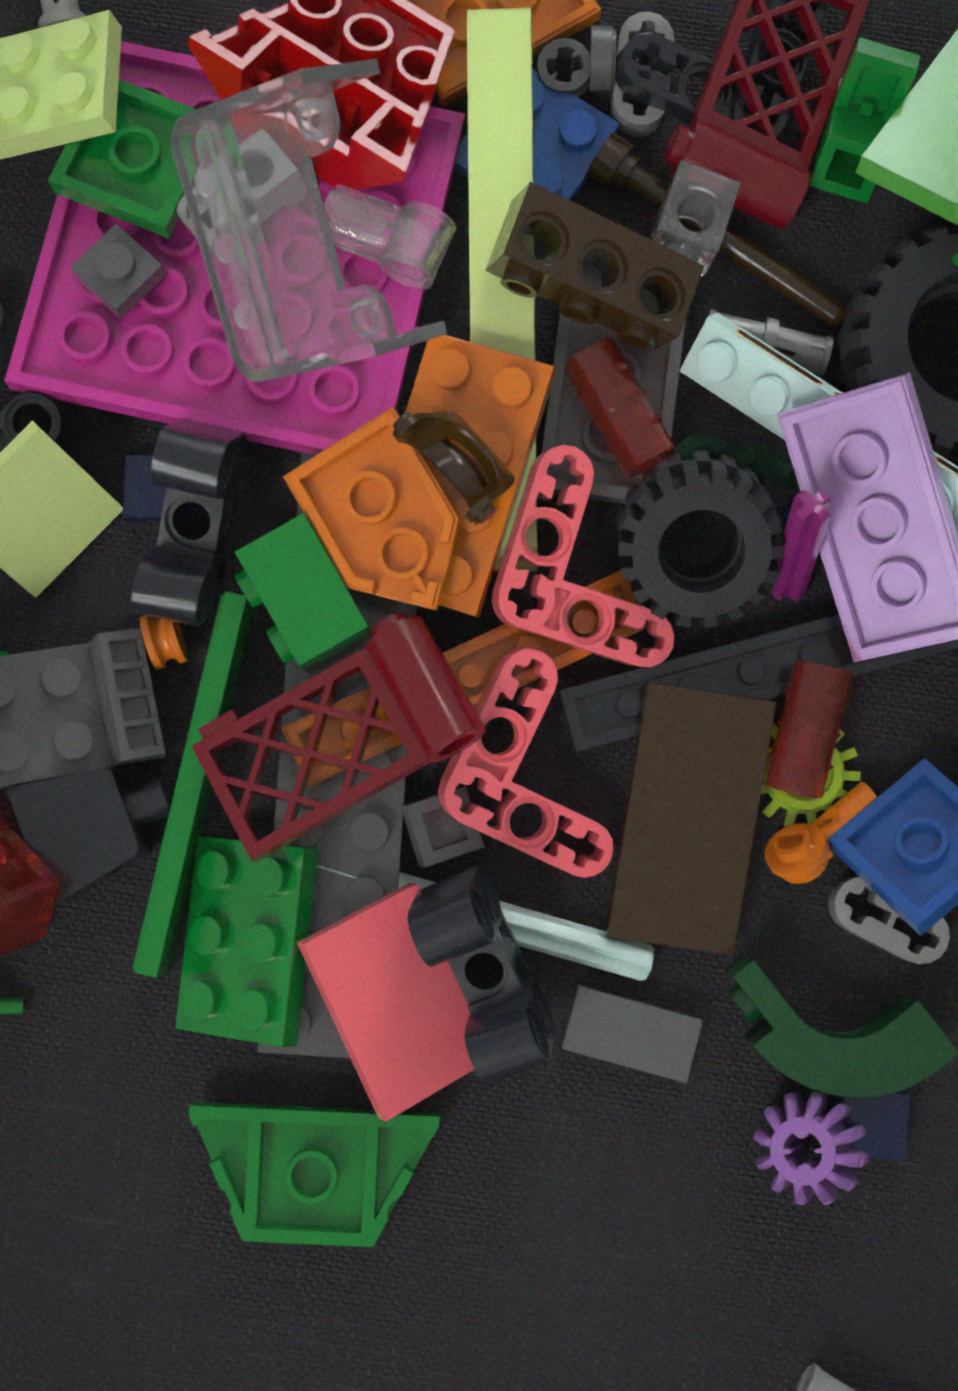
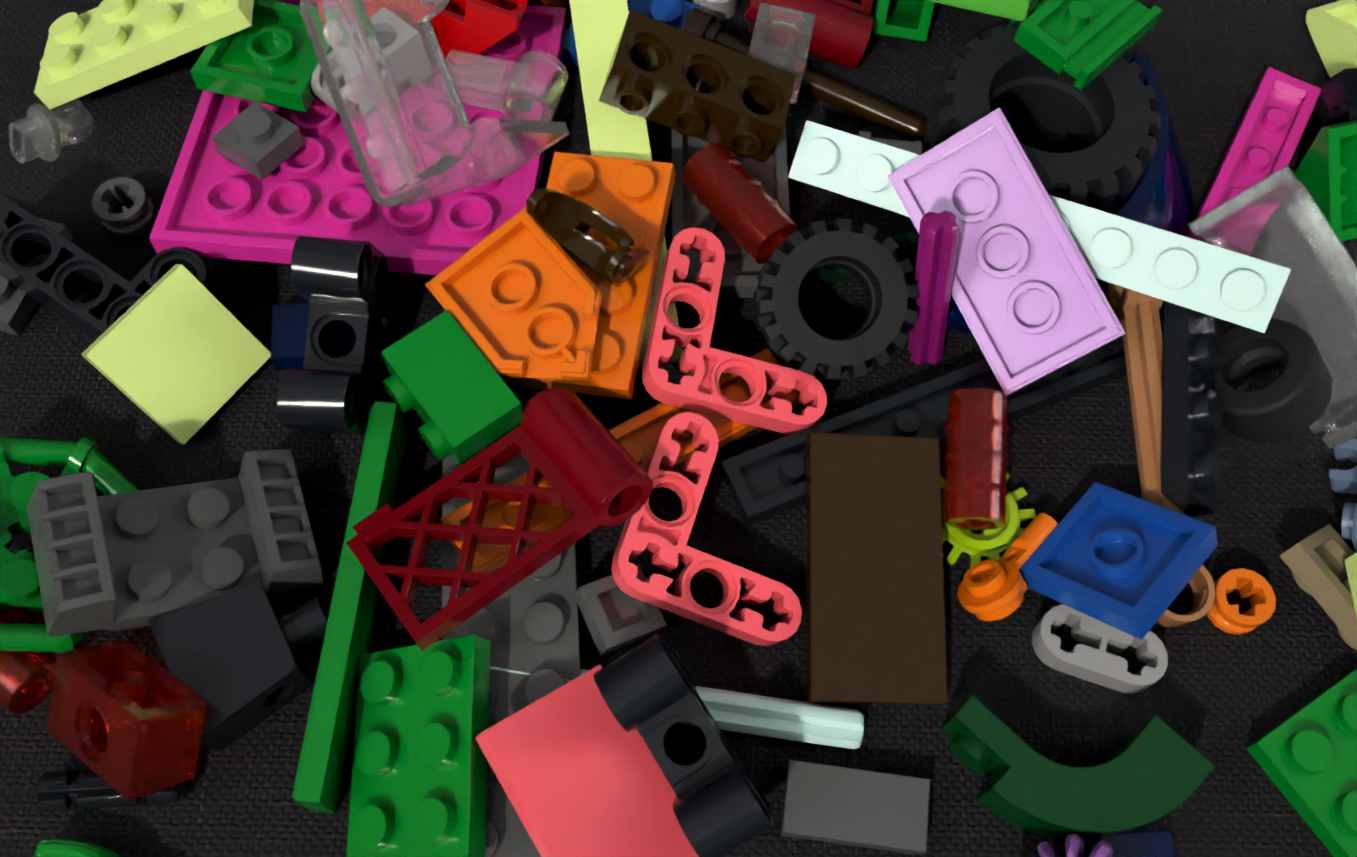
camera: 10 degrees left, 20 degrees down
orange bush [140,615,189,670] -> none

